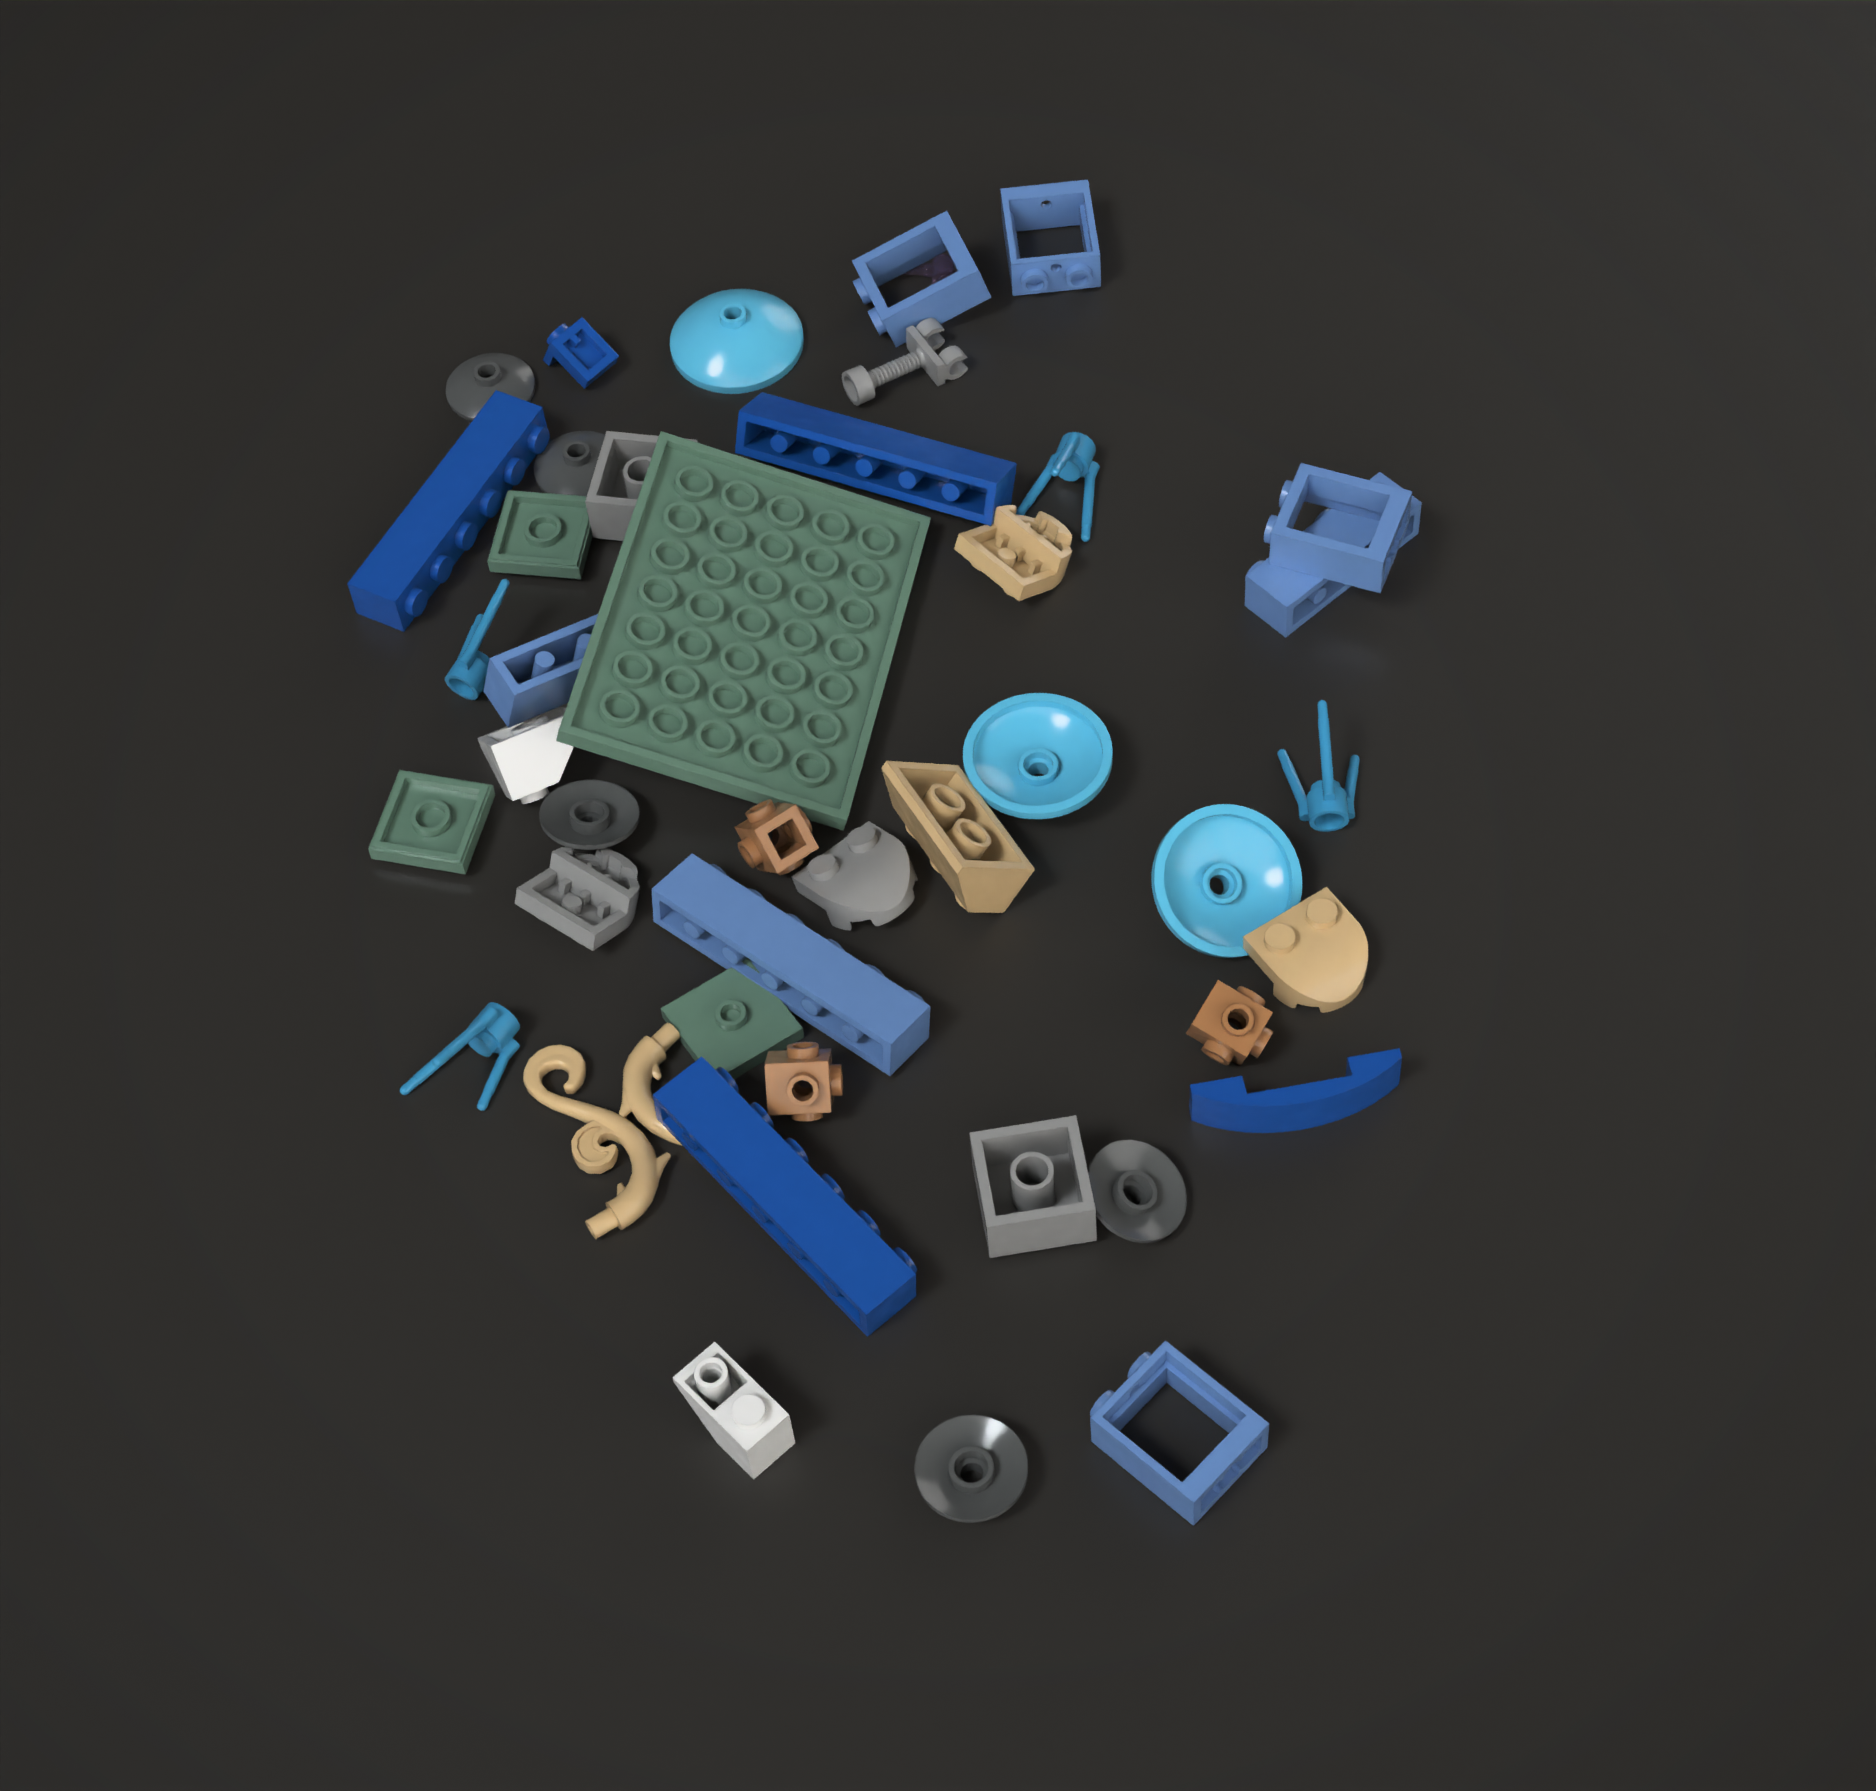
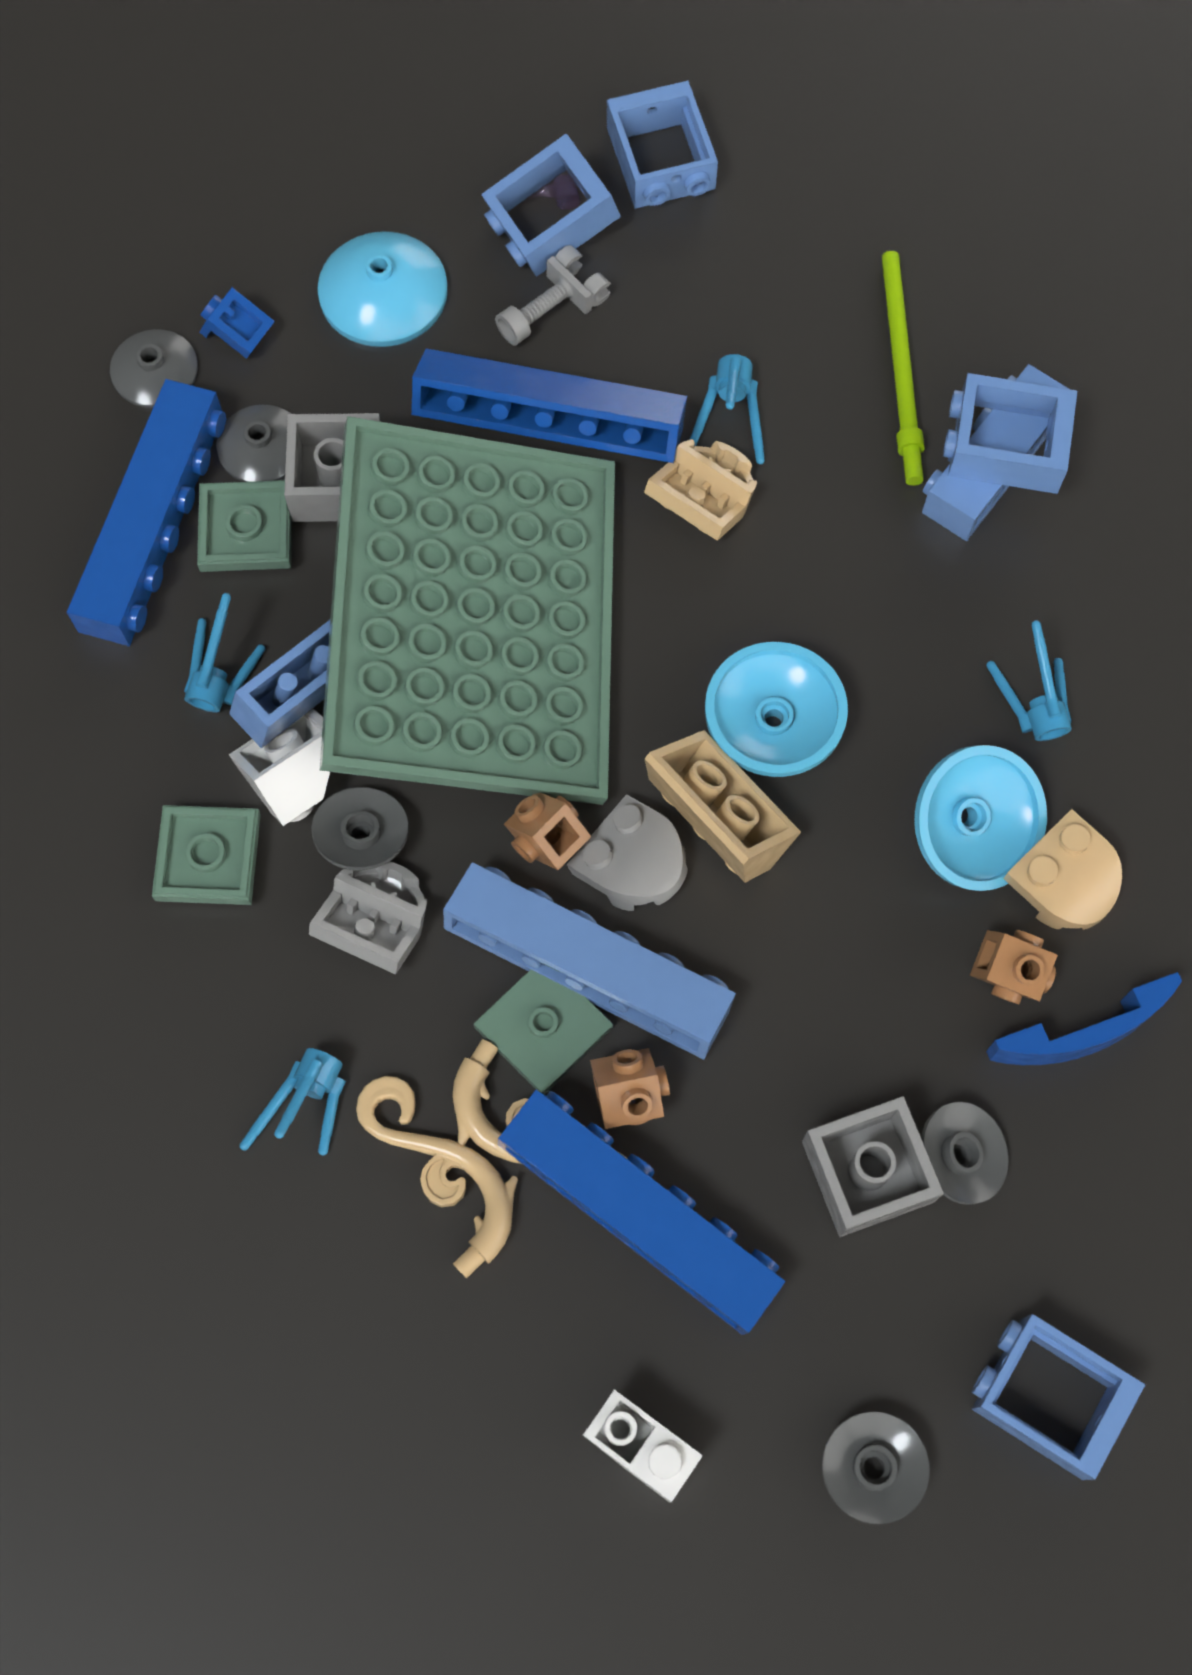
camera: 15 degrees left, 15 degrees up
none -> lime bar [882,251,925,486]

